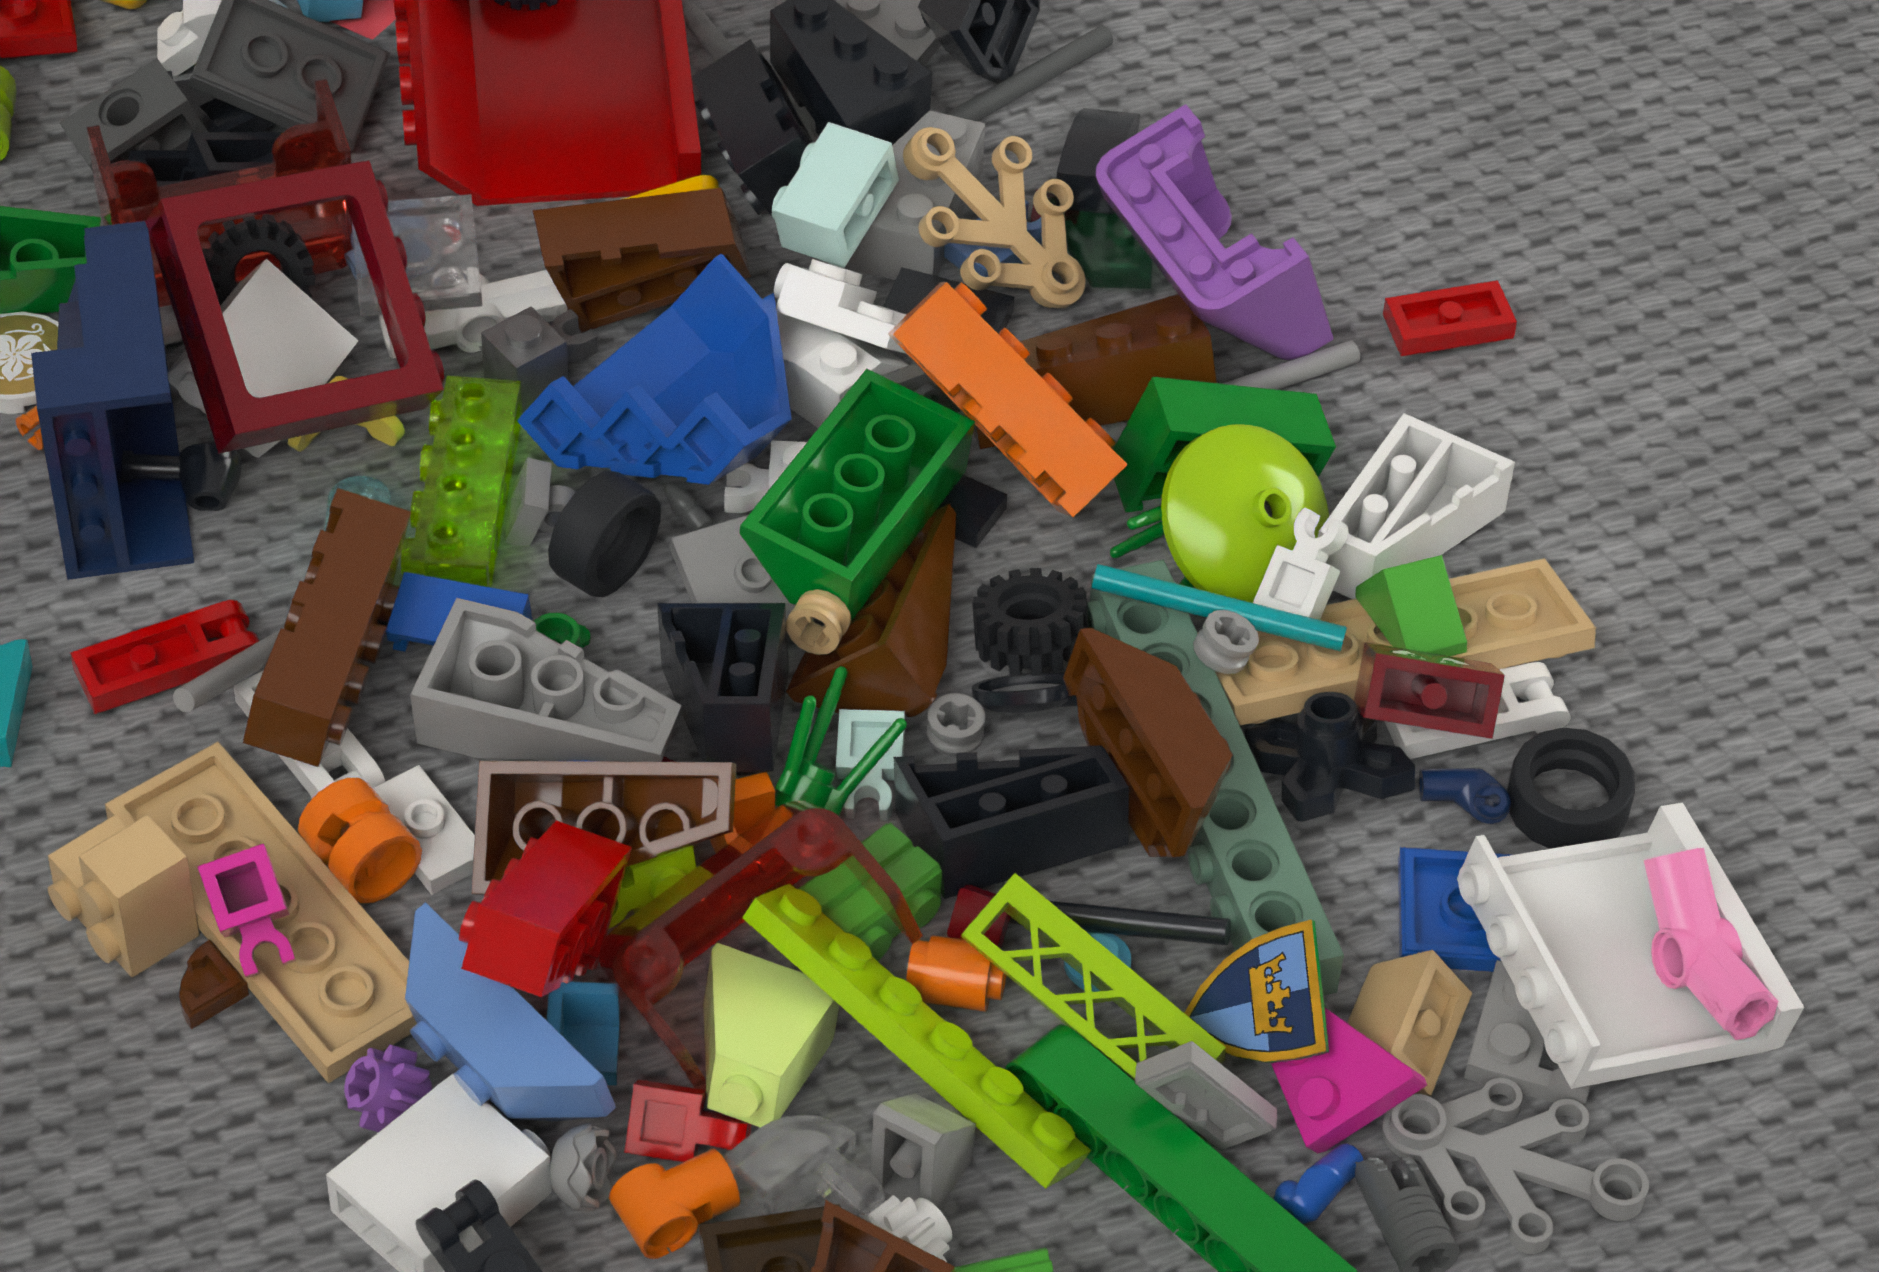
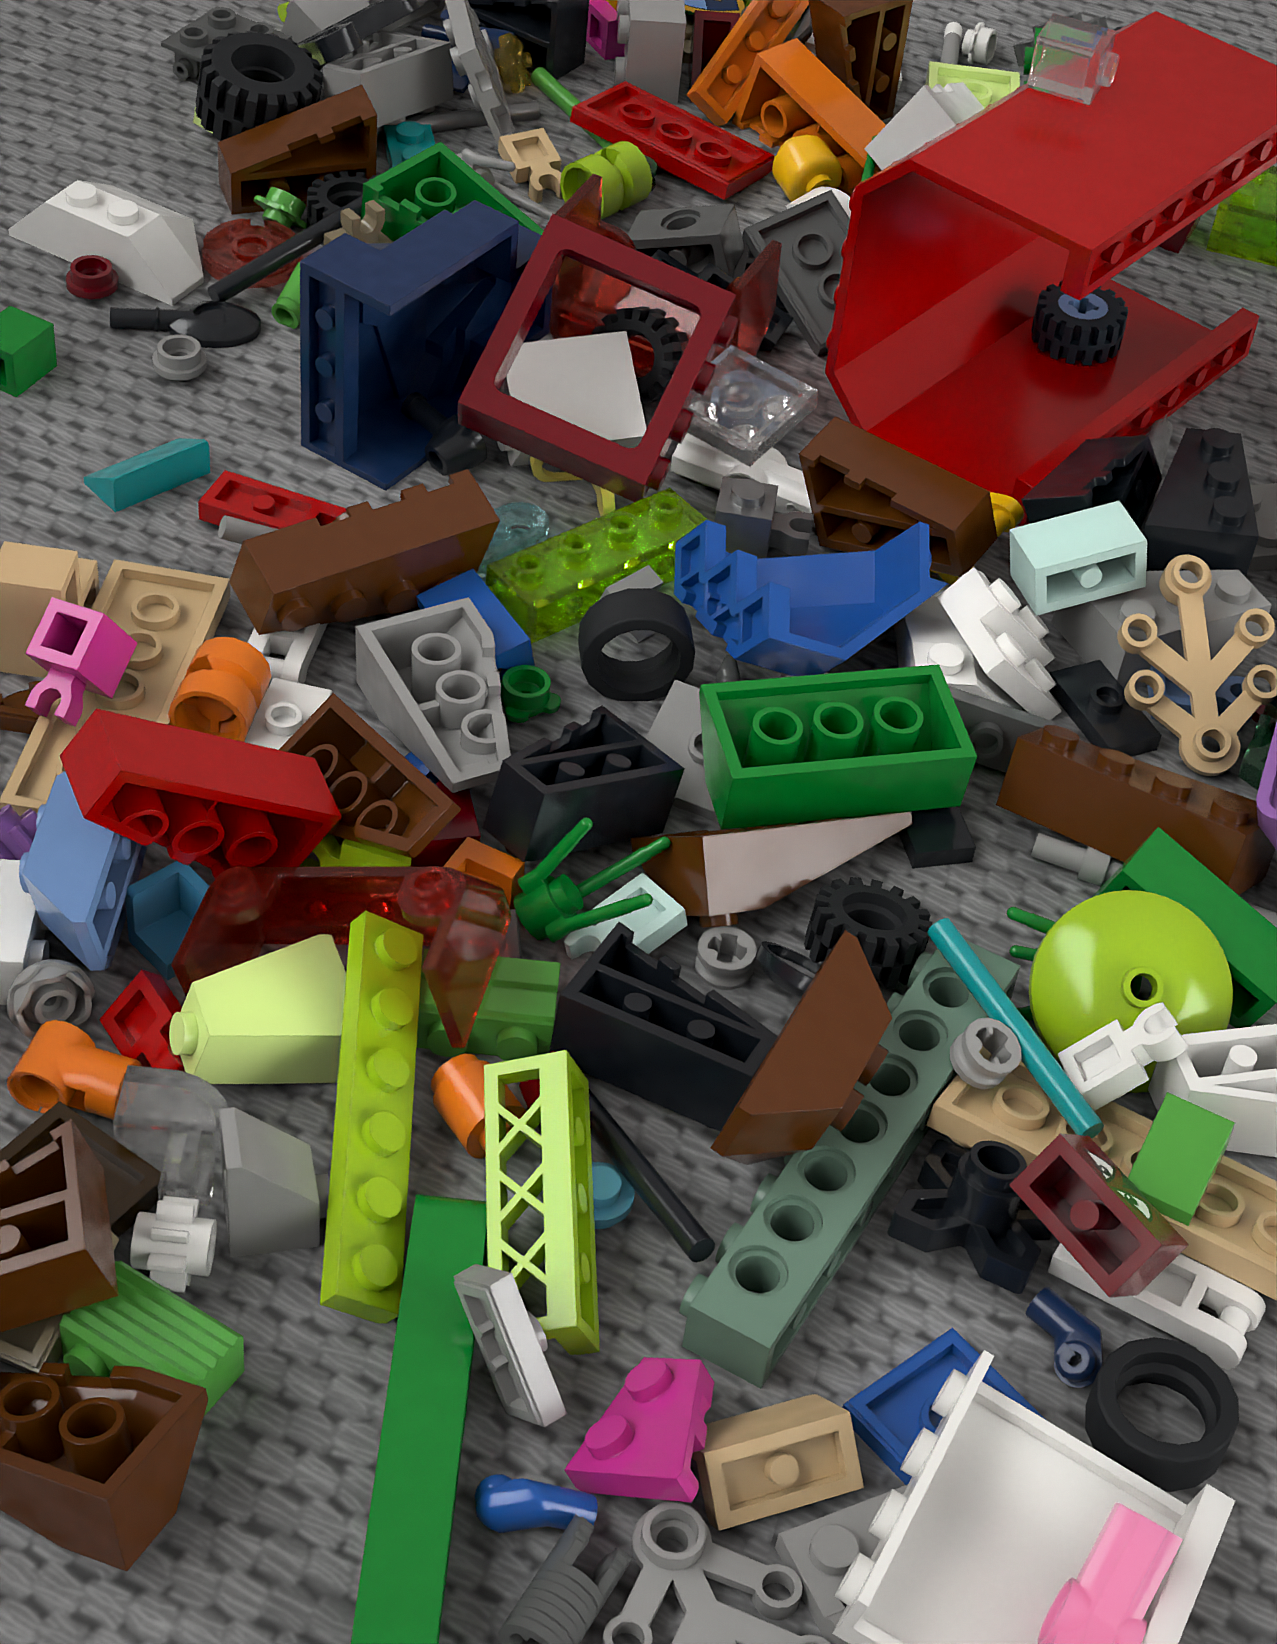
camera: 45 degrees right, 5 degrees down
tan bush [786,589,851,655] -> none
orange wedge [888,282,1128,517] -> none
shield [1184,919,1329,1063] -> none

